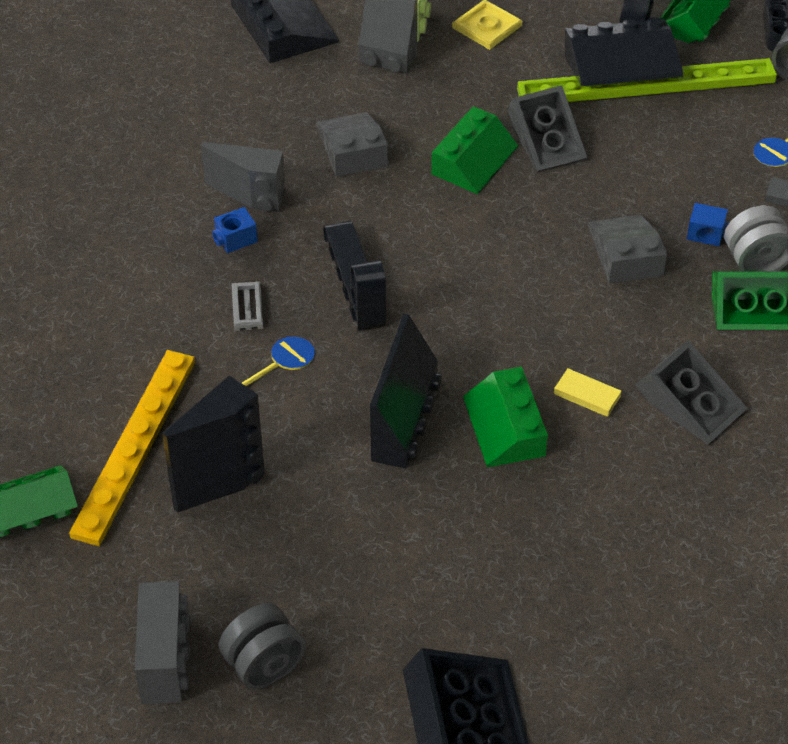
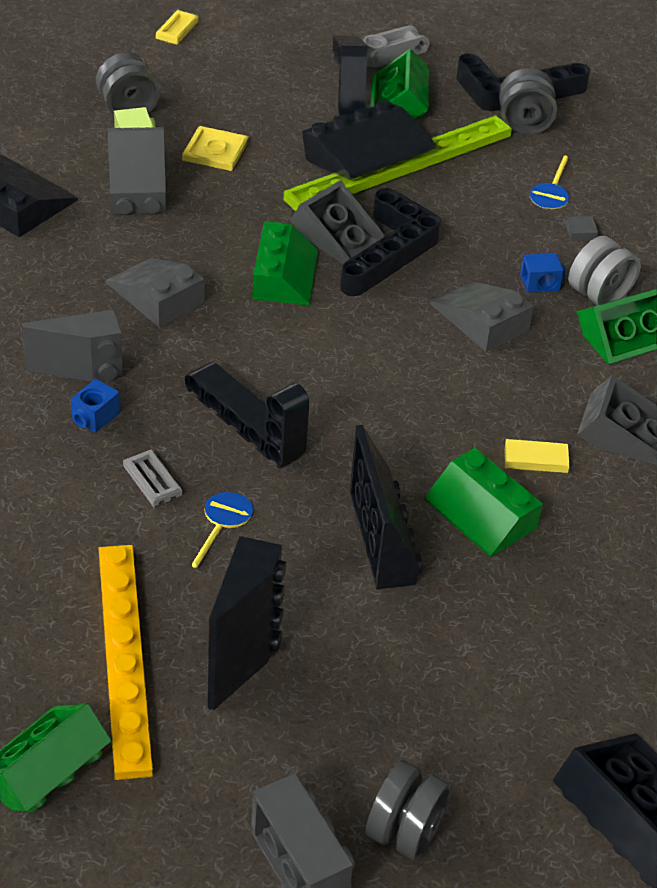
camera: 30 degrees left, 5 degrees down
none -> black beam [340,188,441,296]

